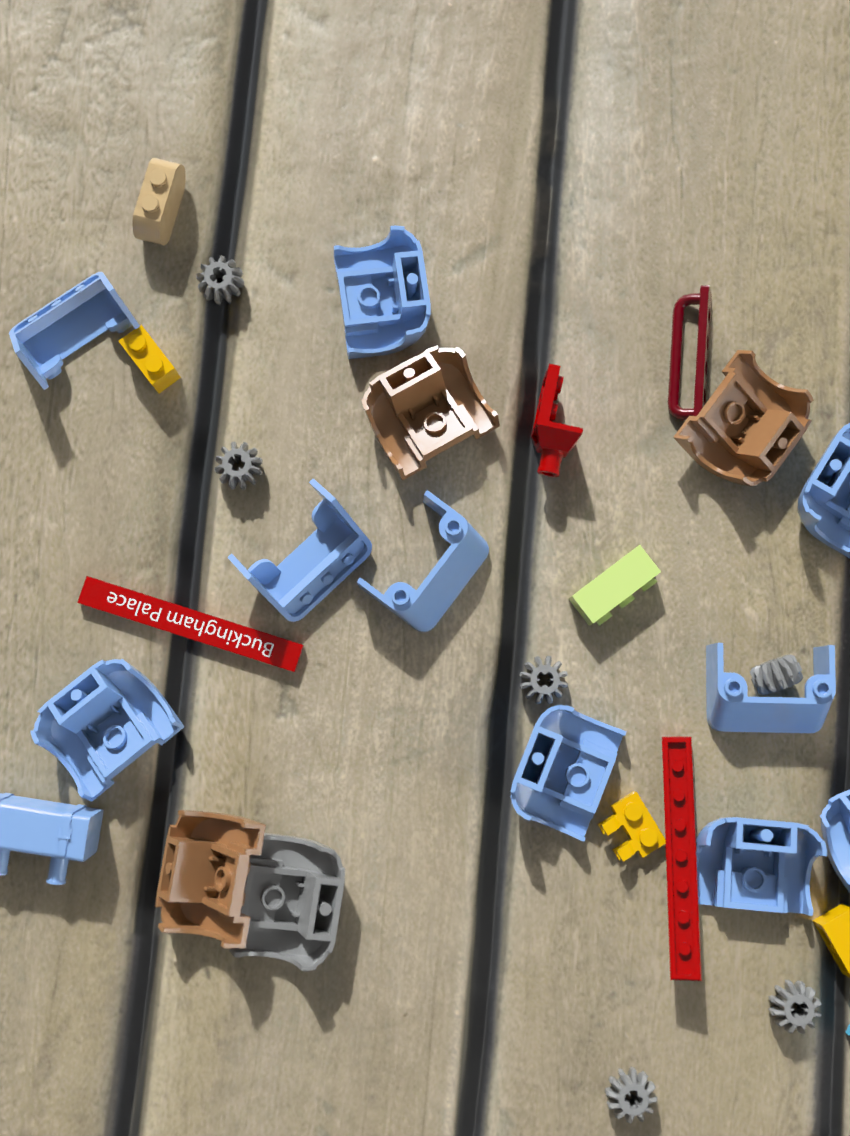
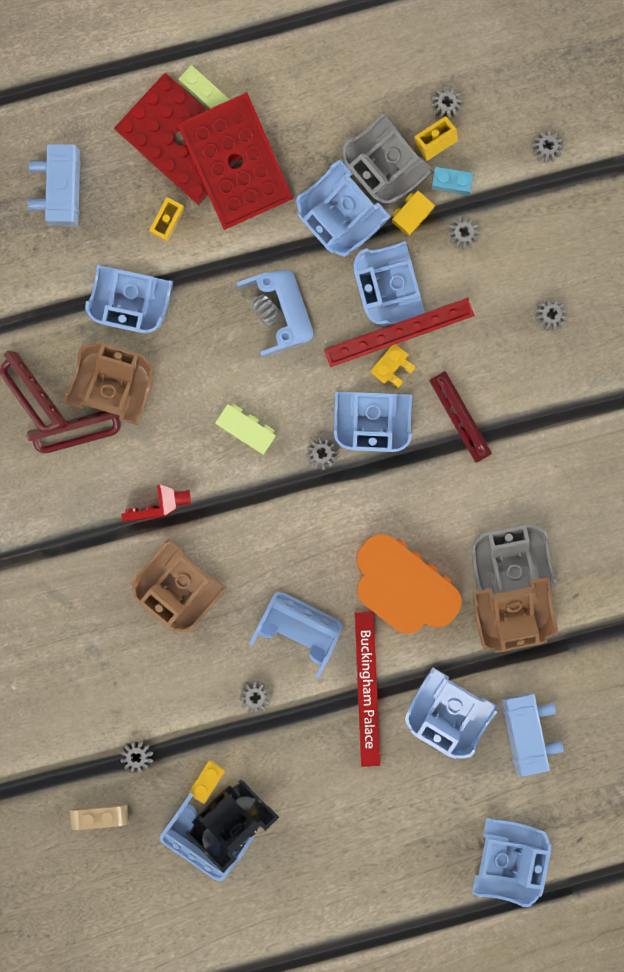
camera: 110 degrees left, 5 degrees up
light blue piece [333,225,431,359] -> none
light blue windscreen [357,490,489,632] -> none
none -> dark red piece [0,350,69,434]
none -> black piece [186,780,279,873]
none -> orange brick [356,534,462,634]
none -> dark red piece [429,371,492,463]

